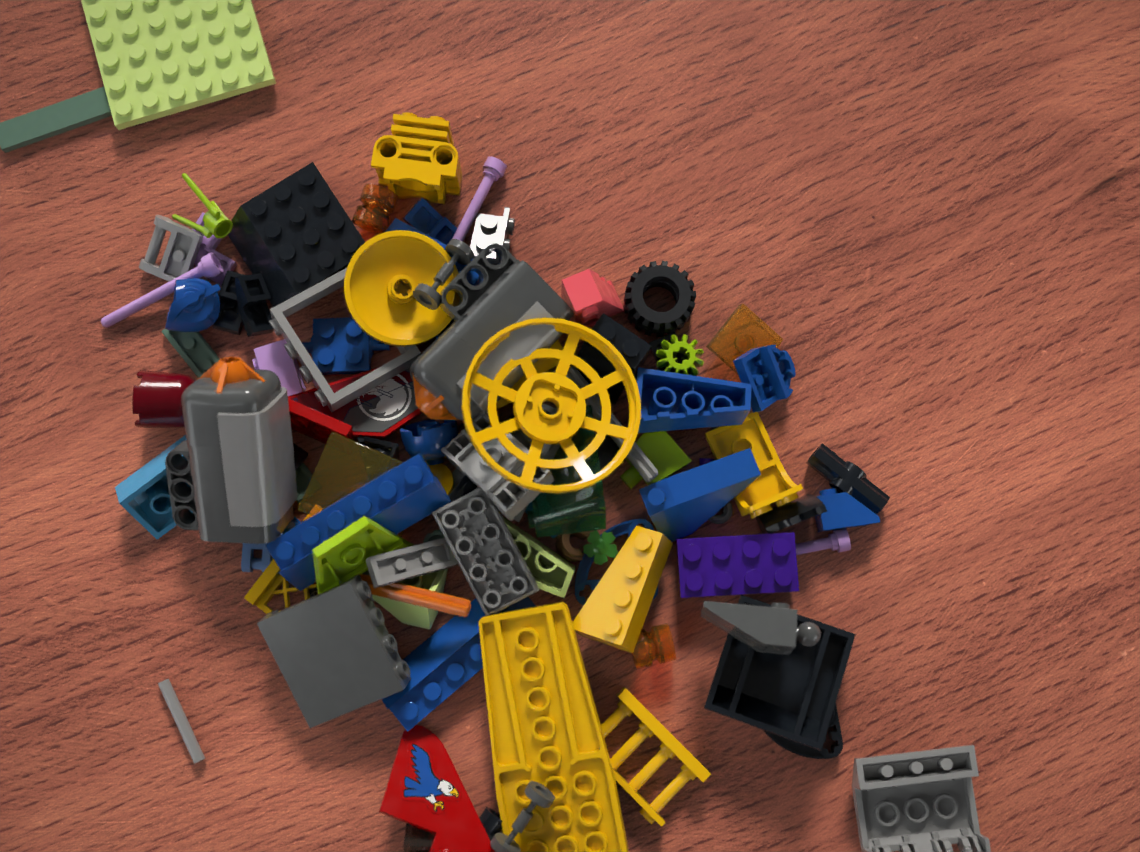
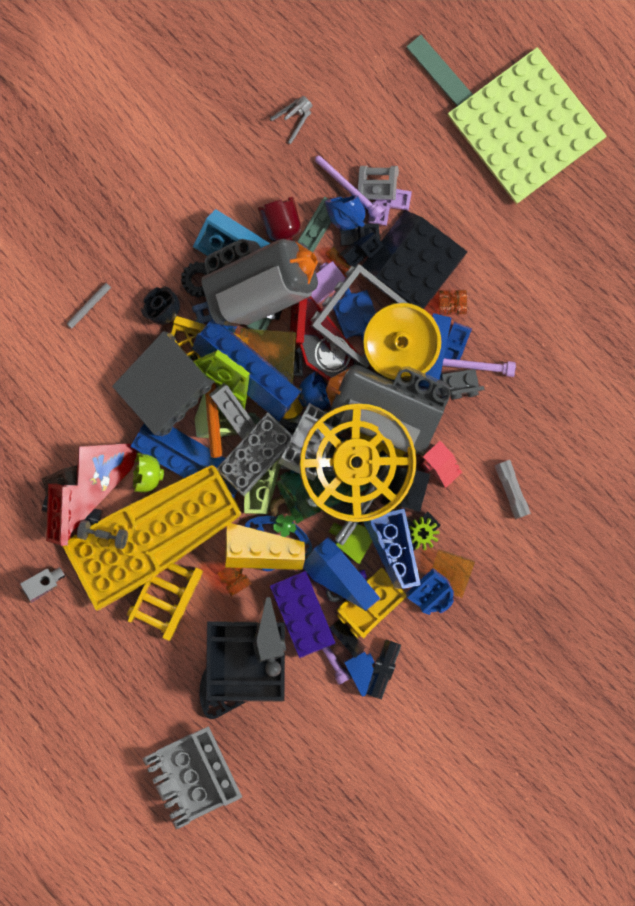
camera: 75 degrees right, 5 degrees up
lime plant [172,173,233,238] -> none
yellow piece [371,112,462,204] -> none
dark grey wheel [413,239,474,310] -> none
black tyre [624,261,696,337] -> none
none -> lime cylinder [133,453,164,492]
none -> black cylinder [141,286,180,325]
none -> black tyre [181,261,207,298]
none -> light grey plant [270,96,313,144]
none -> clear orange piece [325,247,357,279]
none -> light grey axle [495,460,531,519]

